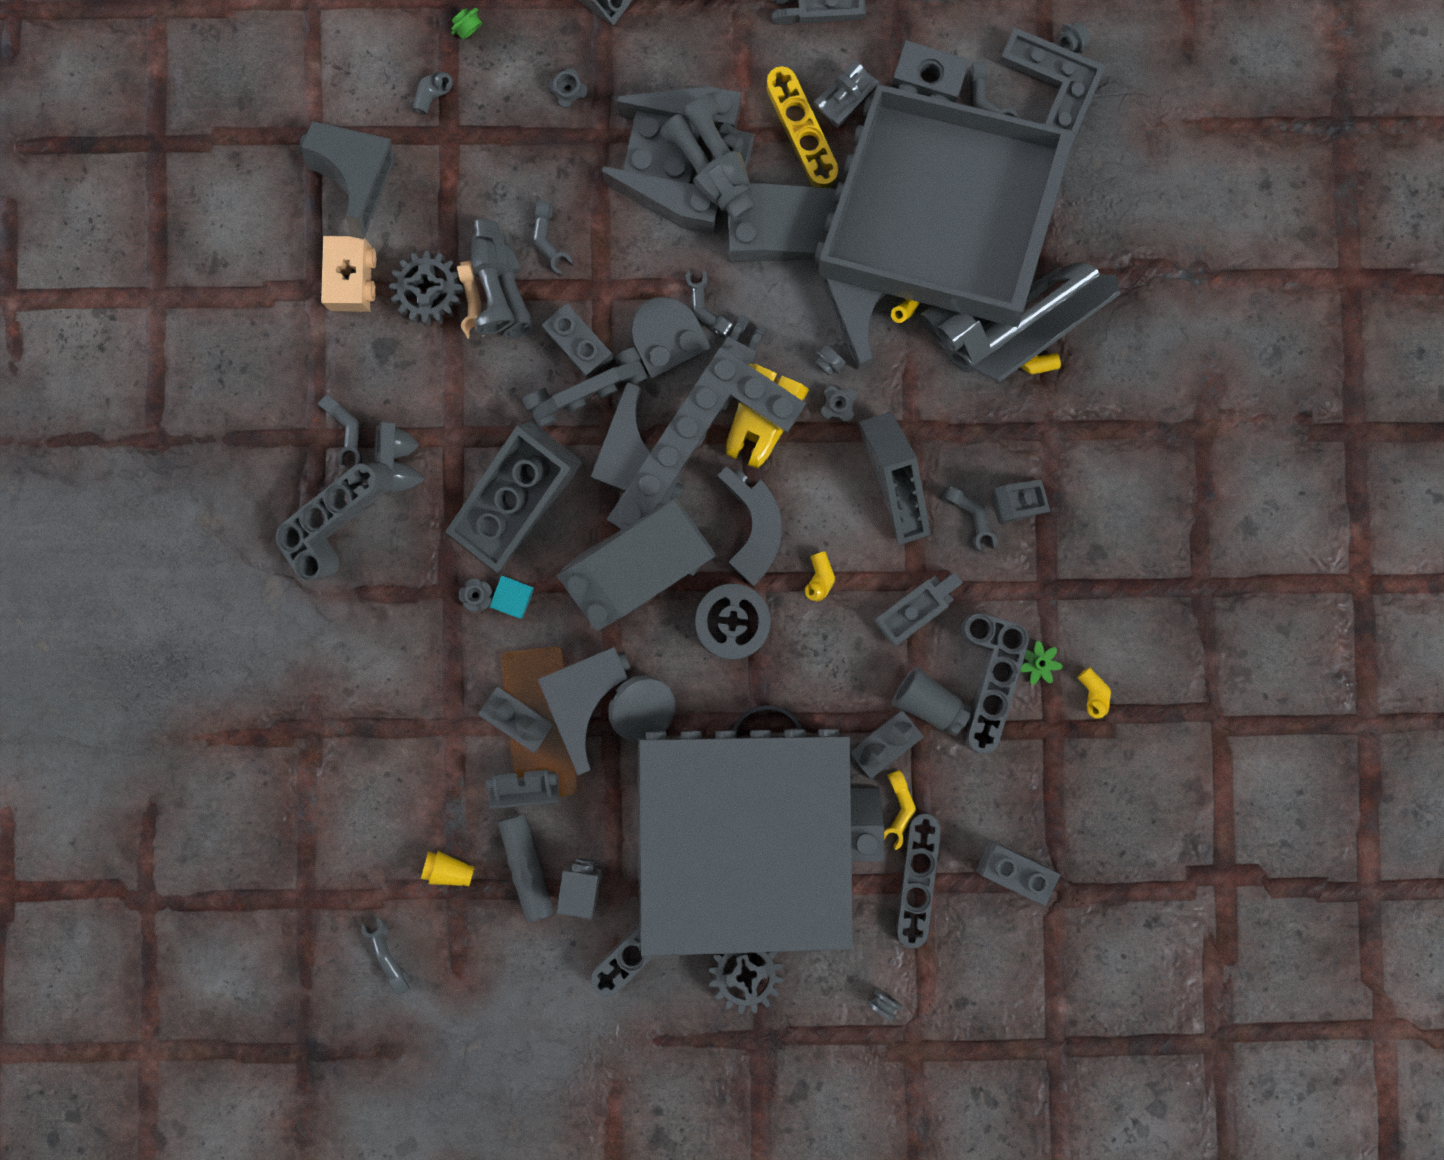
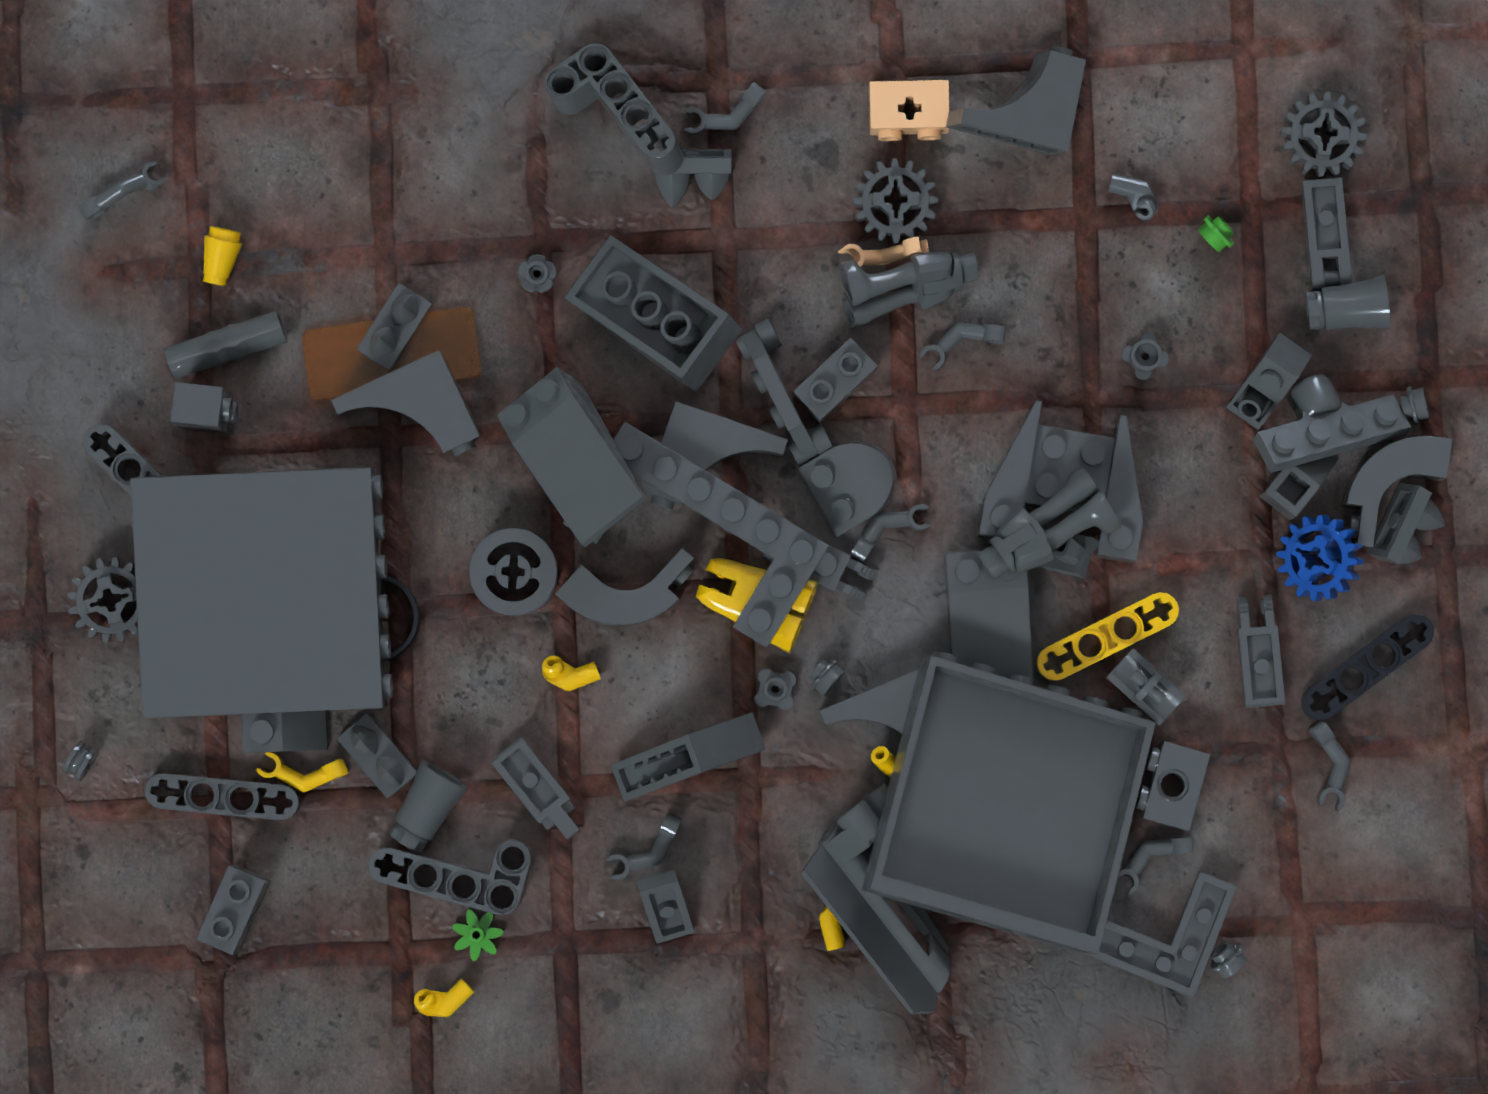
camera: 90 degrees right, 0 degrees up
dark grey hinge [486,768,559,809] -> none
teal tile [489,575,534,619] -> none
dark grey tile [608,675,675,743] -> none

